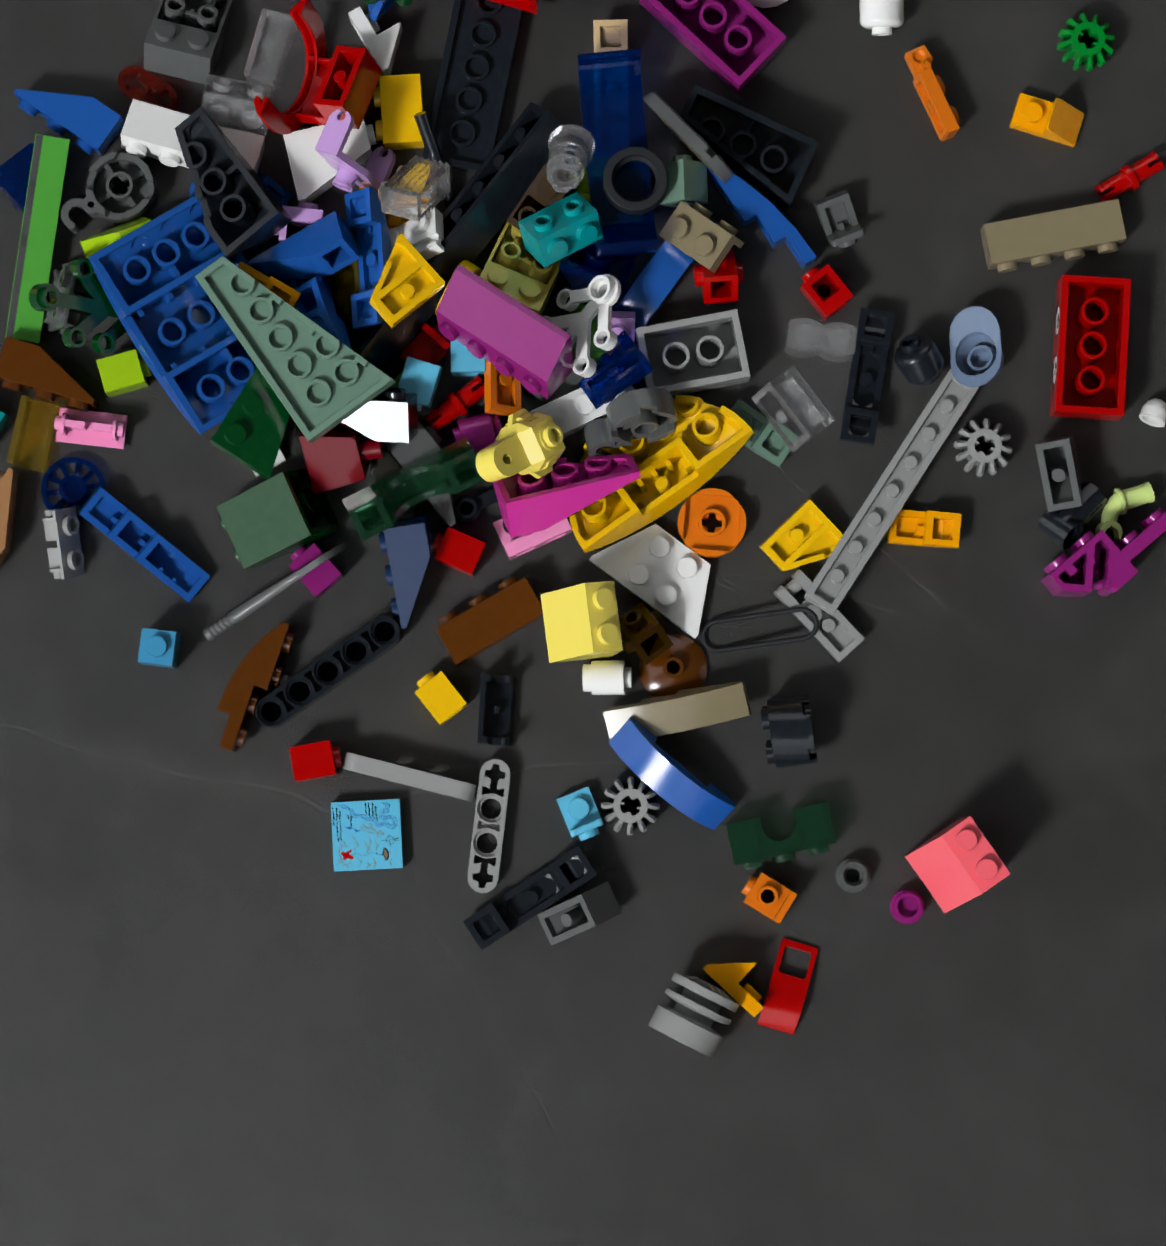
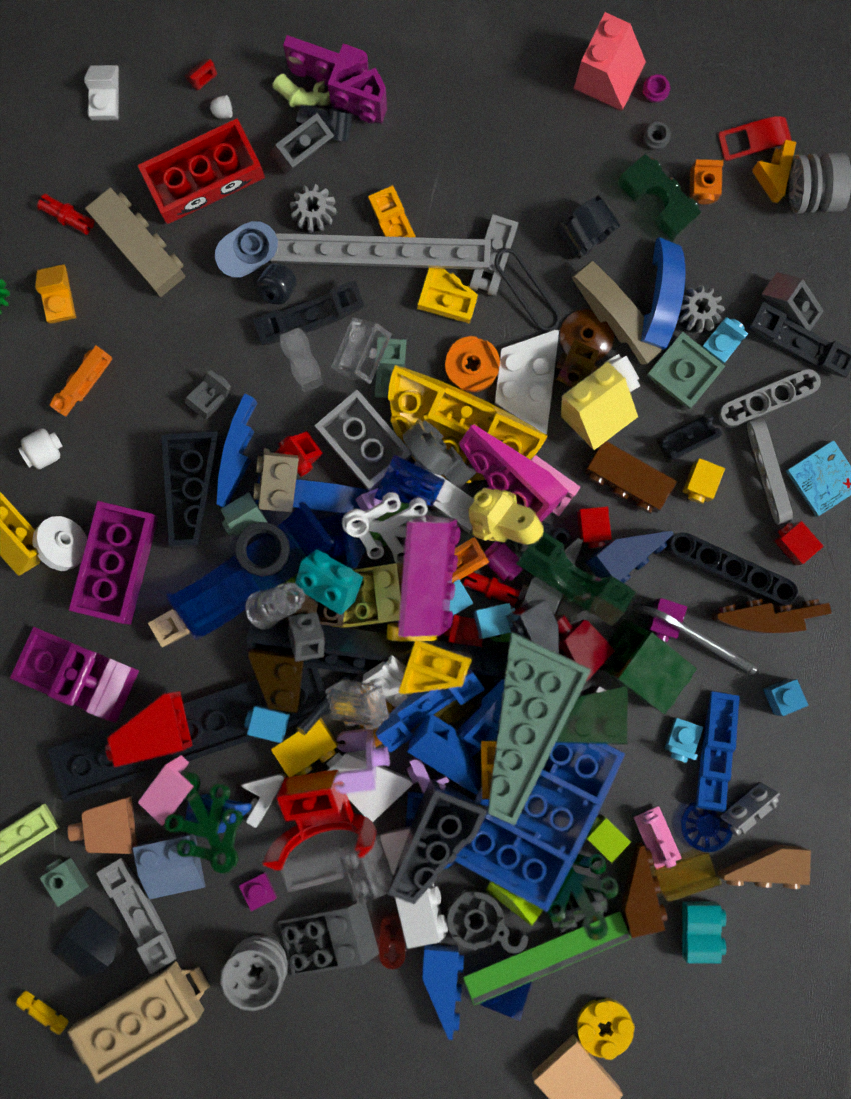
camera: 120 degrees left, 0 degrees up
dark grey tile [642,91,734,185] -> none
red brick [799,264,854,322] -> none
none -> dark azure brick [245,706,290,743]
none -> dark brown wing [248,649,304,713]
none -> dark grey brick [288,613,324,661]
none -> sand green plate [647,332,725,410]
none -> medium azure bracket [665,718,703,763]

